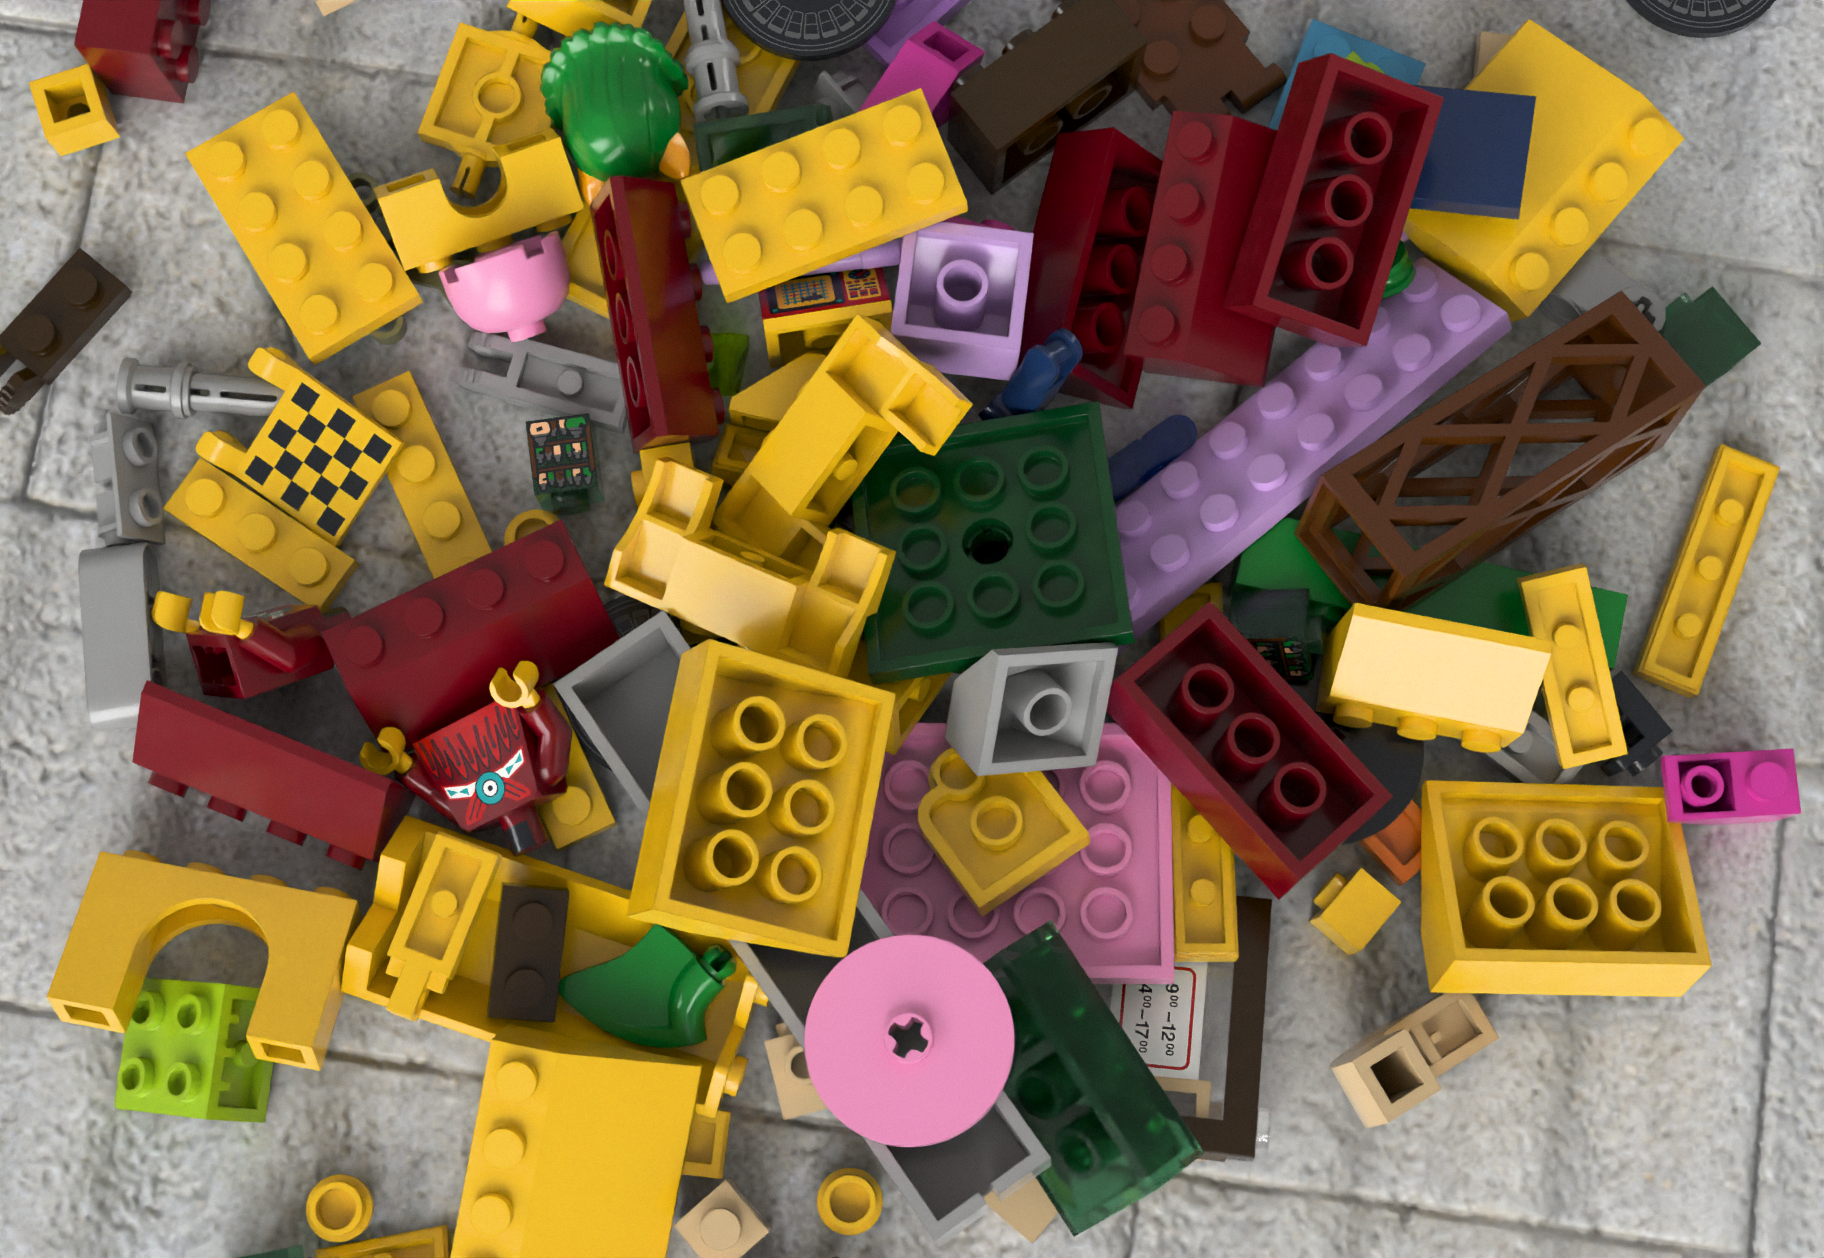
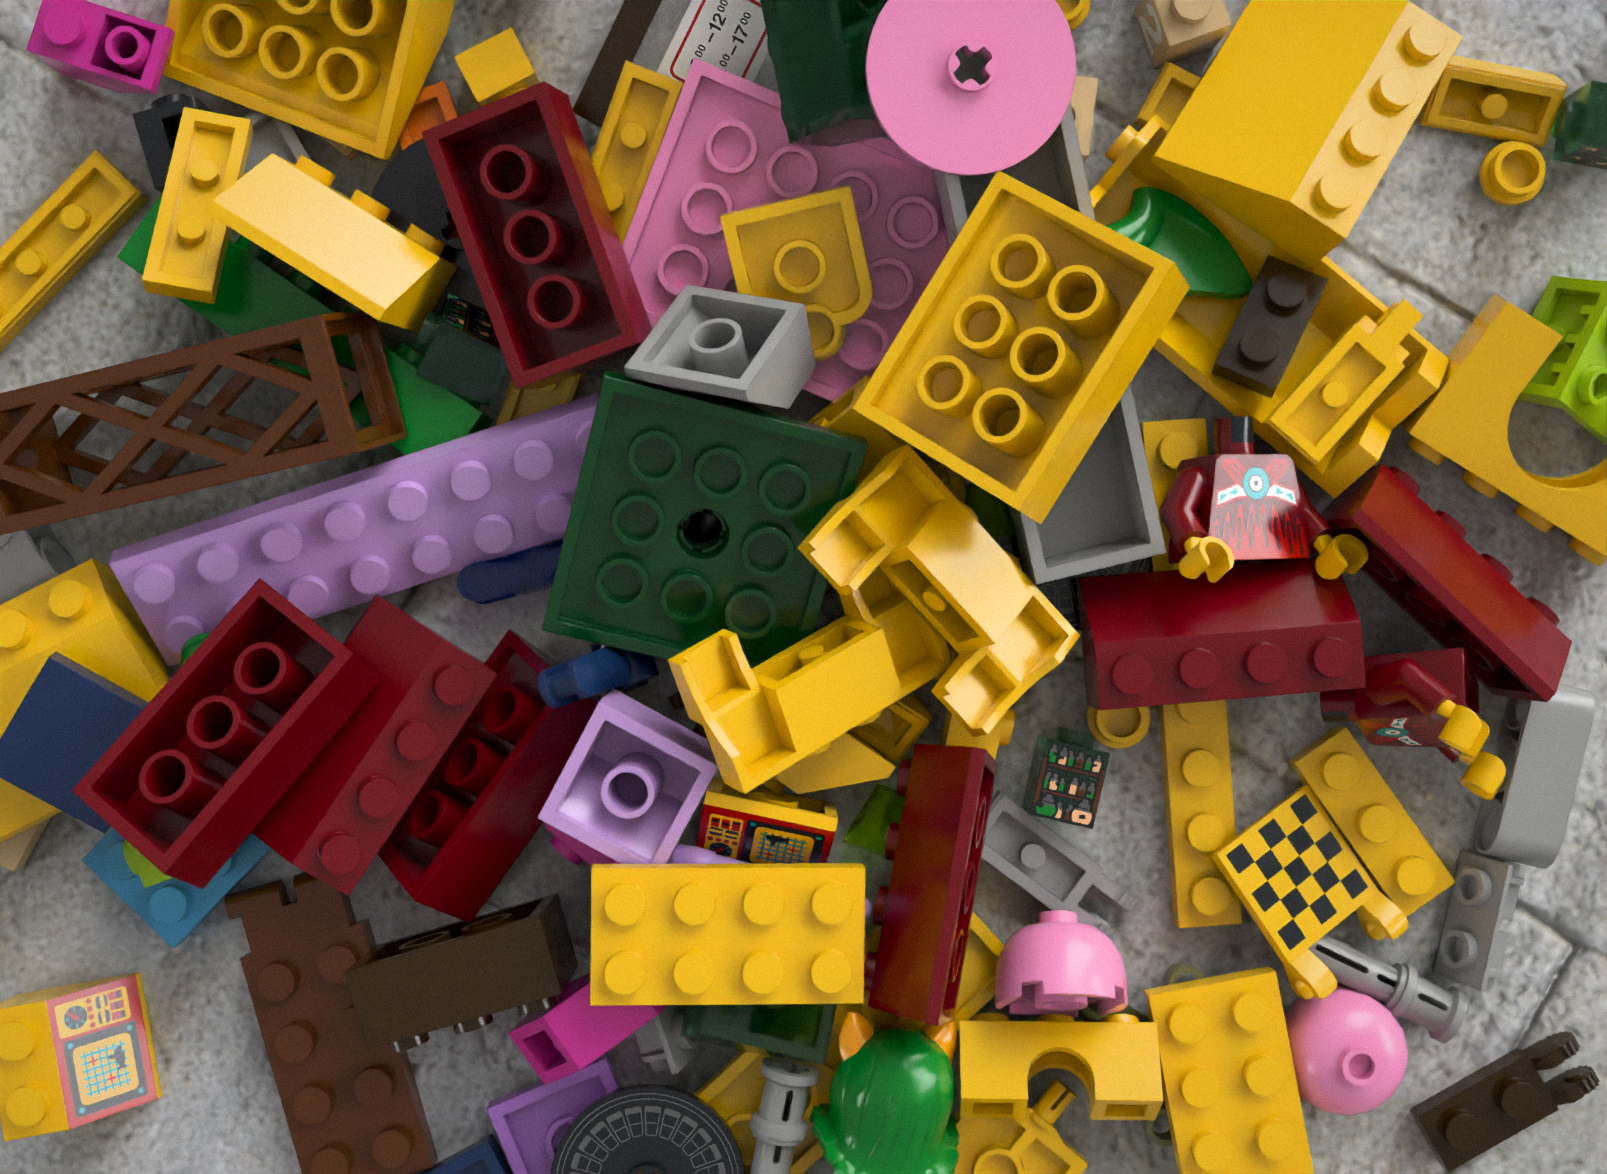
camera: 155 degrees left, 10 degrees up
none -> bright pink cylinder [1283,982,1409,1116]

